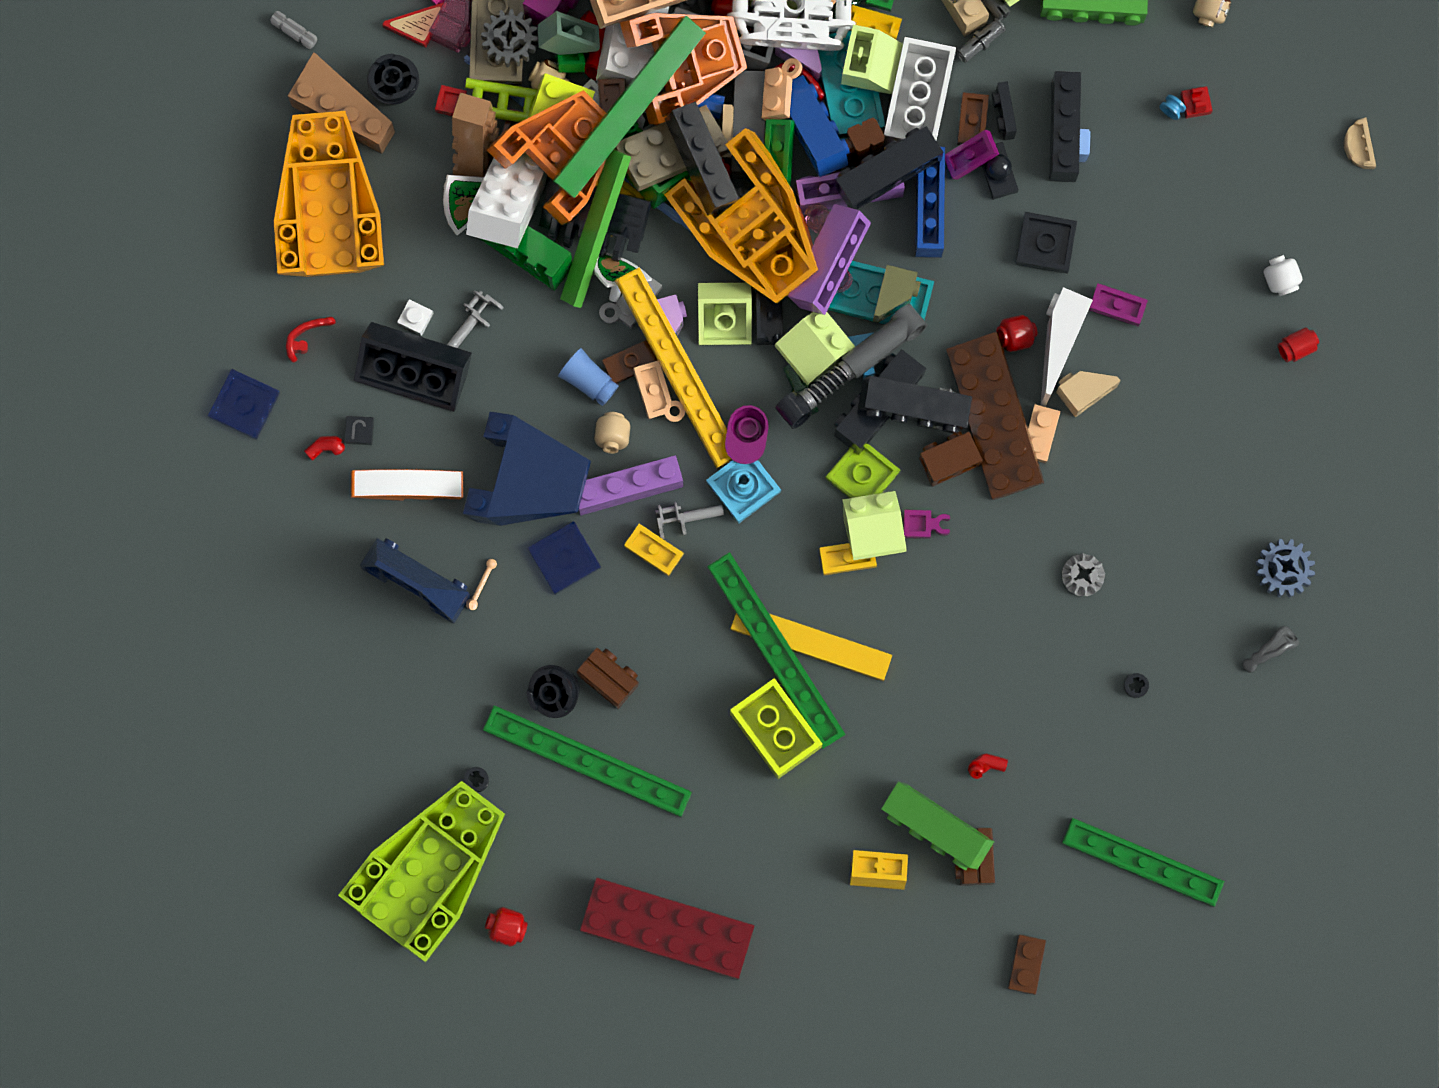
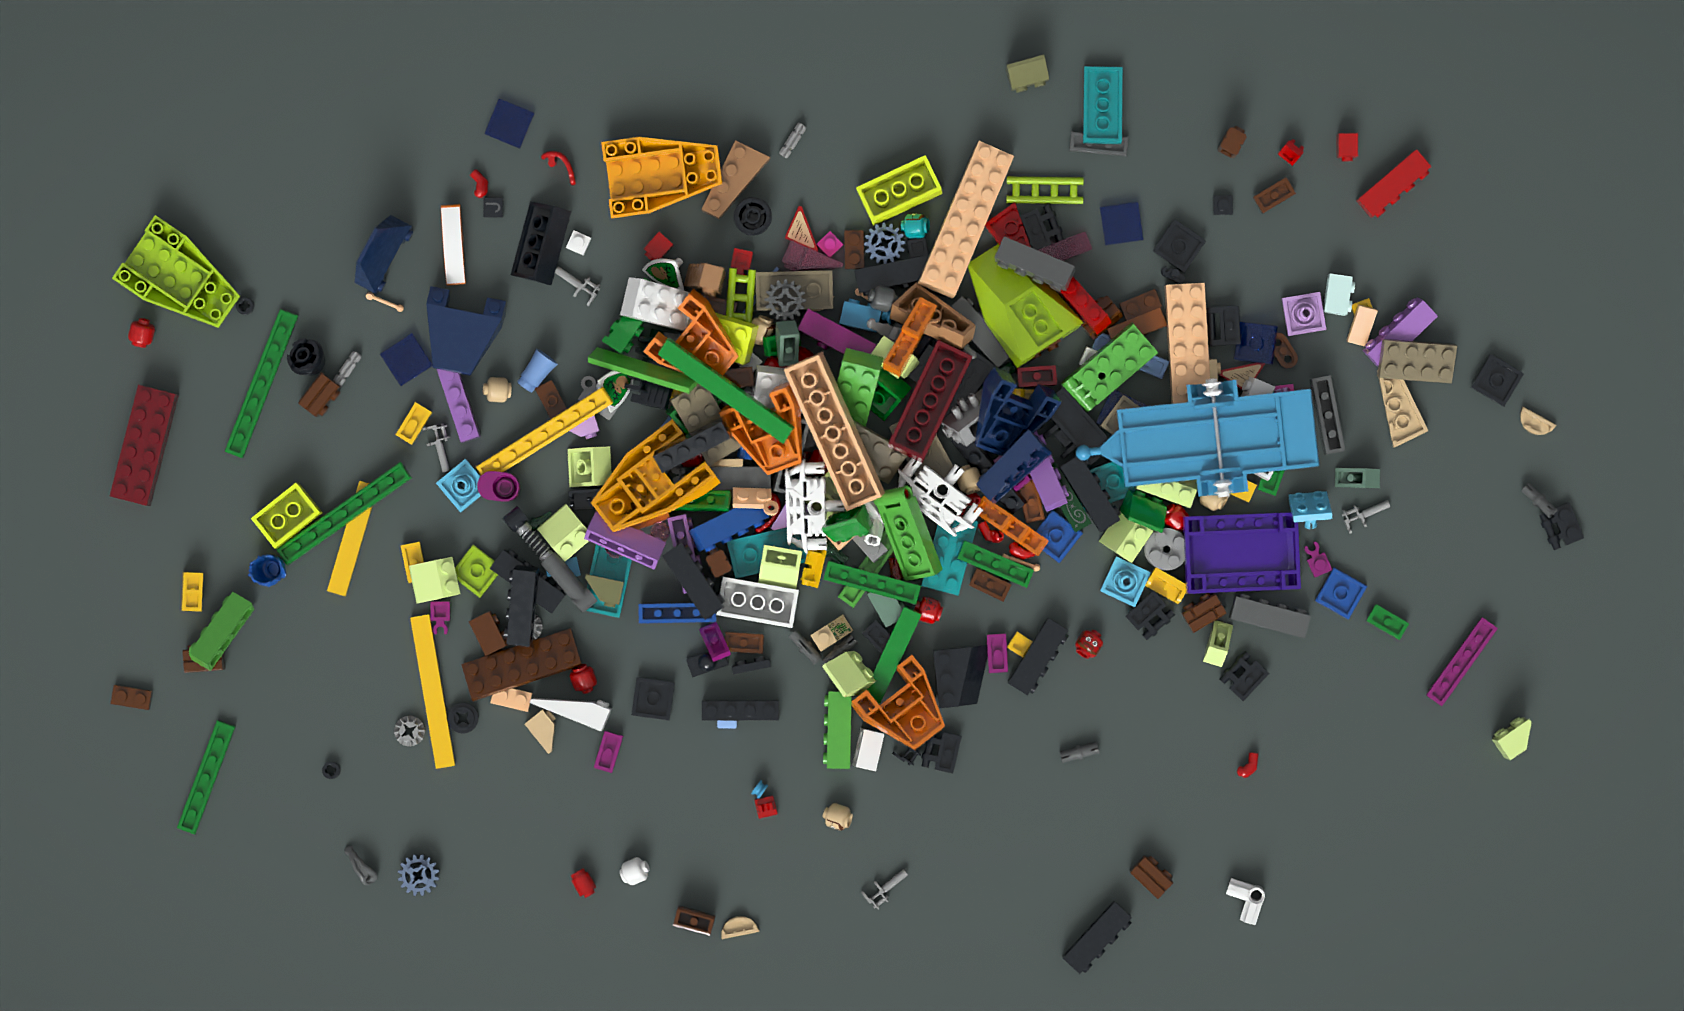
camera: 85 degrees right, 10 degrees up
light nougat hinge [633,361,685,422] -> none
red arm [968,753,1008,779] -> none
none -> blue hair [248,554,287,587]
none -> light grey axle [333,351,362,386]
none -> yellow tile [410,614,455,769]
none -> black gear [448,703,478,734]
none -> red brick [644,232,674,261]
none -> reddish brown brick [673,906,716,936]

